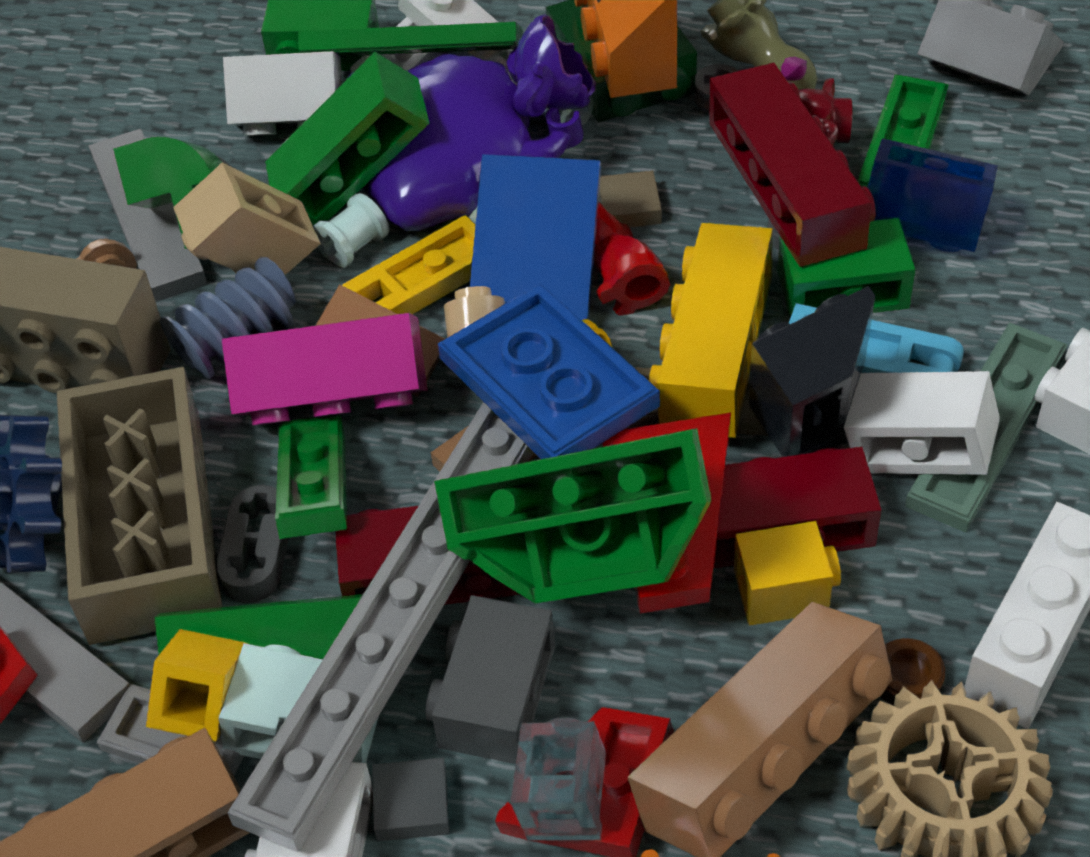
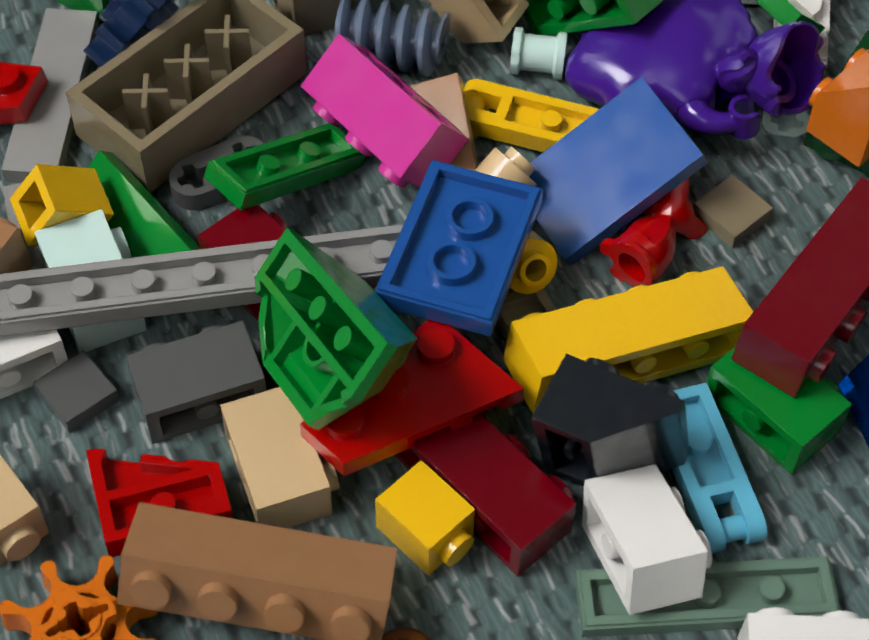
camera: 50 degrees right, 5 degrees up
clear light blue brick [511,717,606,840] -> none
none -> tan brick [220,387,339,528]

